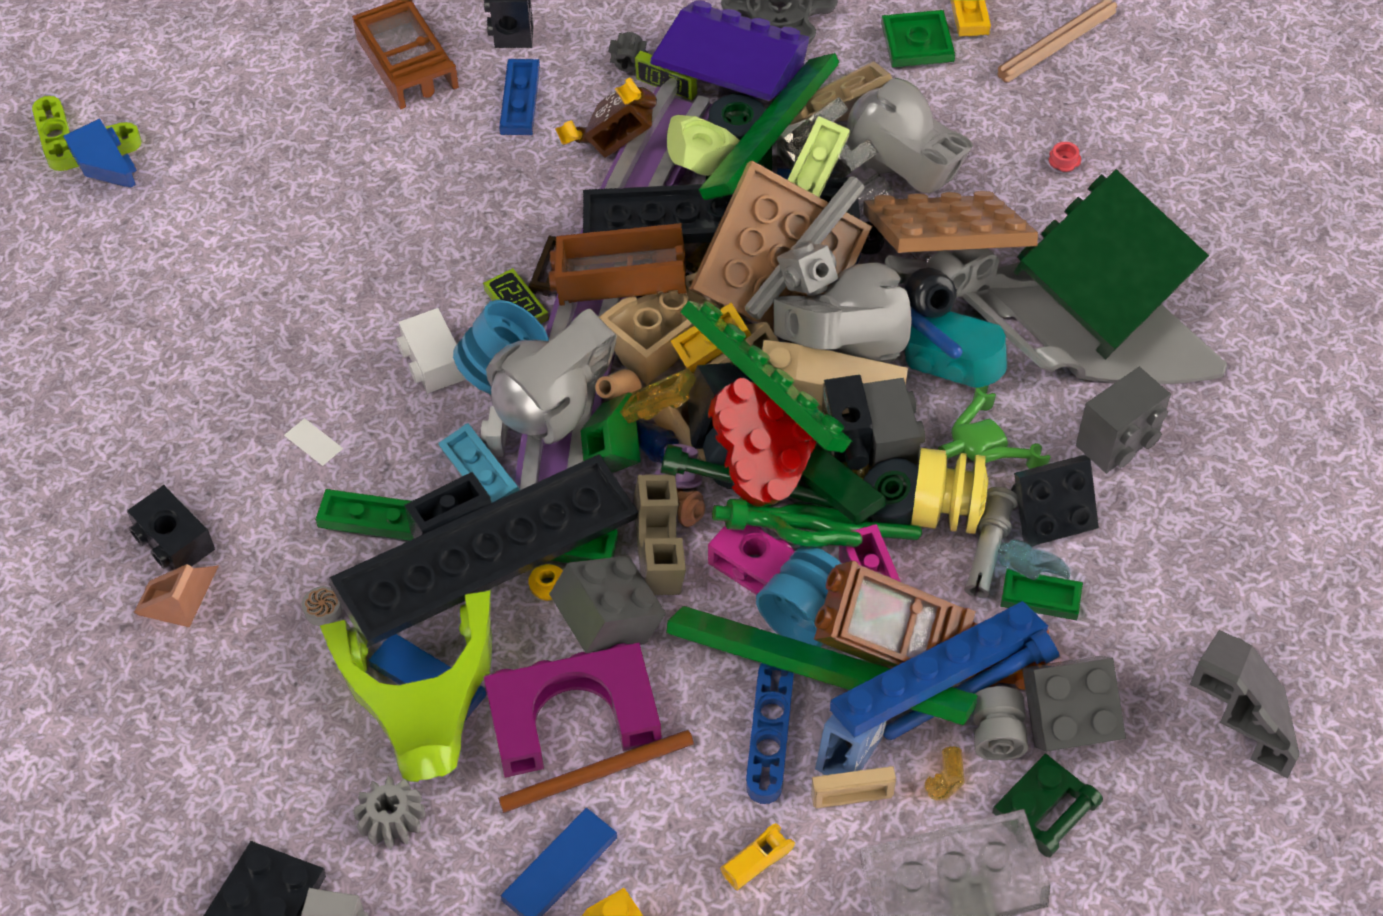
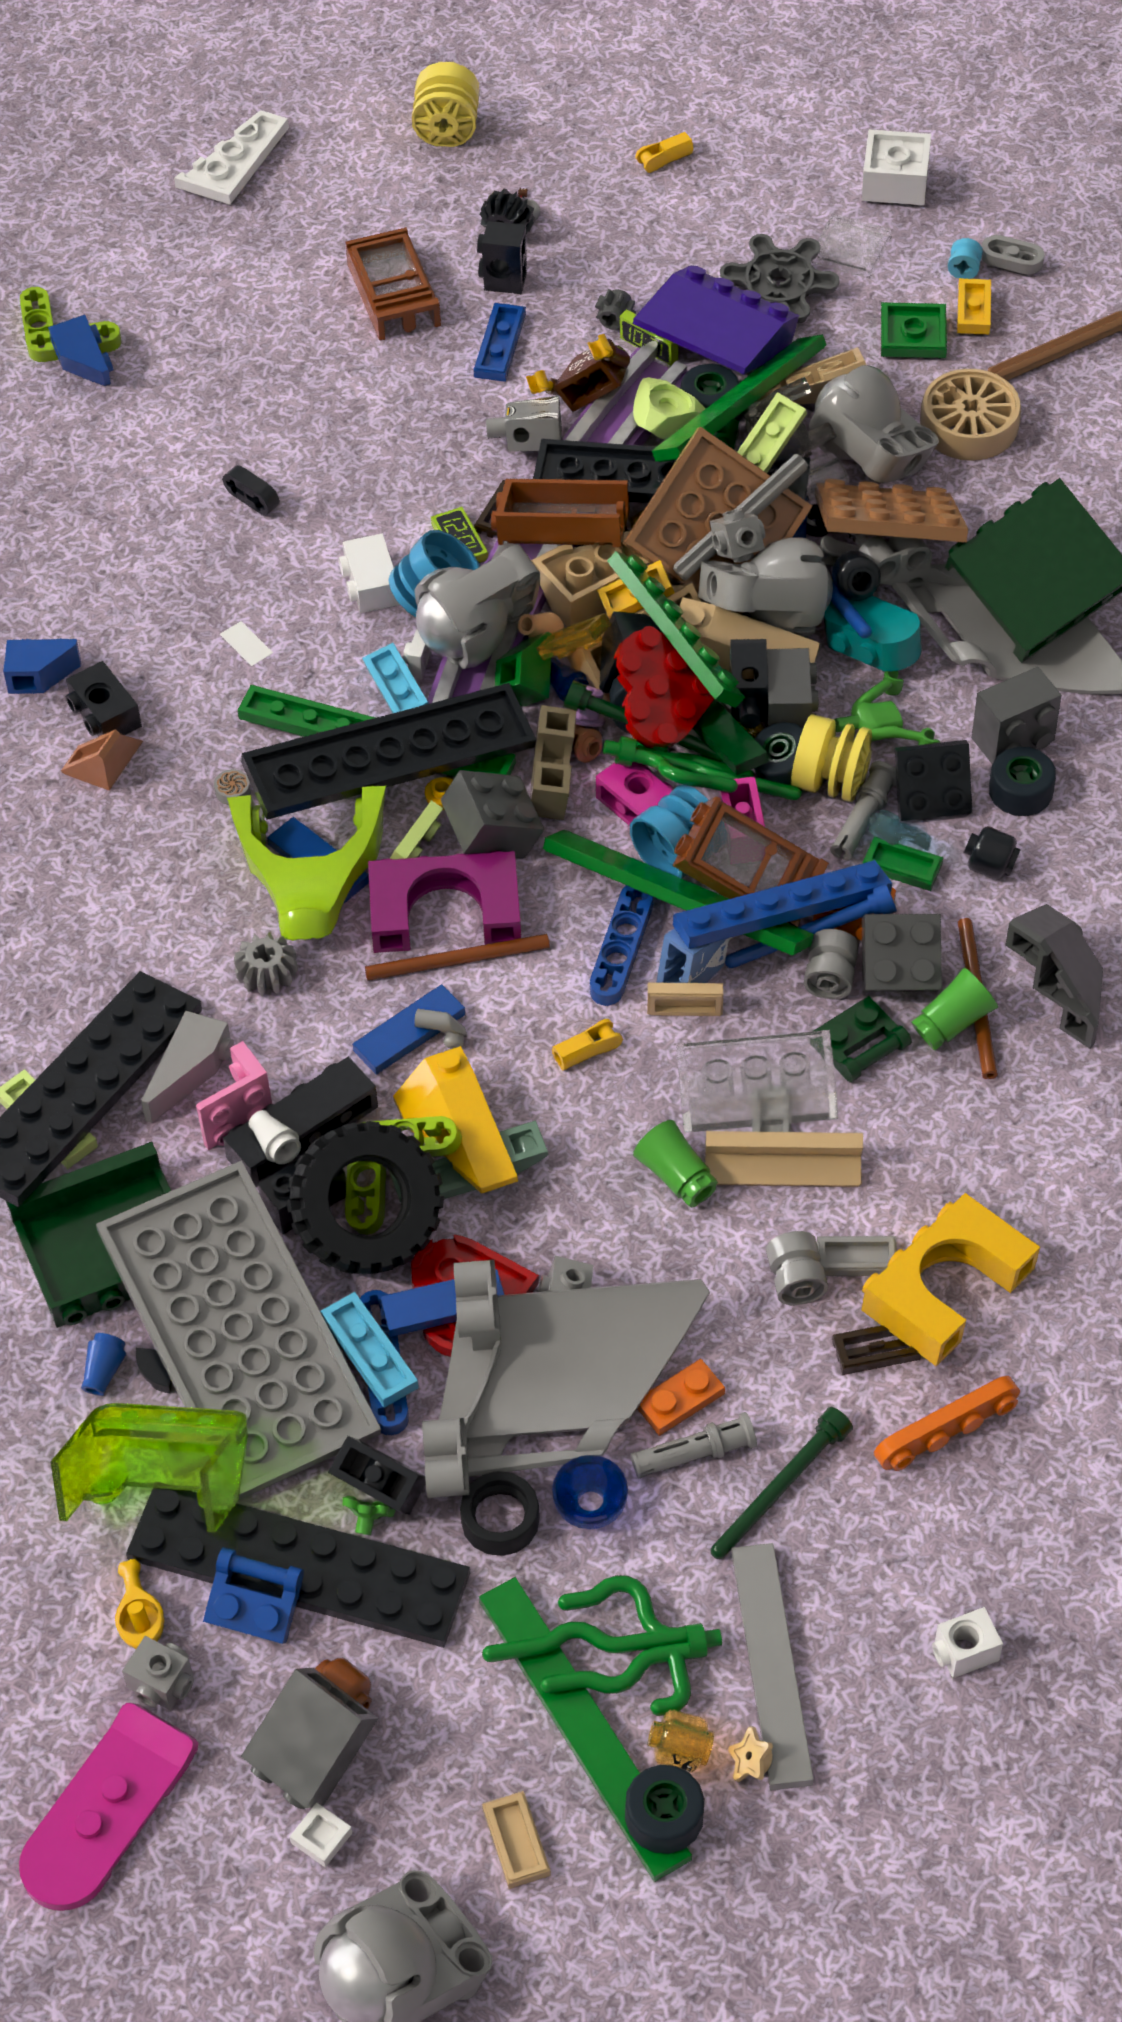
camera: 10 degrees right, 0 degrees up
black brick [404,472,491,538] -> none
clear yellow arm [924,746,965,801] -> none
coral plate [1048,142,1081,172] -> none
none -> blue slope [3,638,81,694]
none -> black beam [222,465,280,516]
none -> yellowish green plate [390,800,443,859]
none -> light grey arm [414,1009,467,1049]
none -> light grey torso [486,396,562,451]
none -> bright green plant [911,967,998,1050]
none -> tan piece [920,369,1021,461]
none -> dark orange piece [957,918,998,1079]
none -> black head [963,826,1021,880]
none -> black wheel [989,746,1056,816]

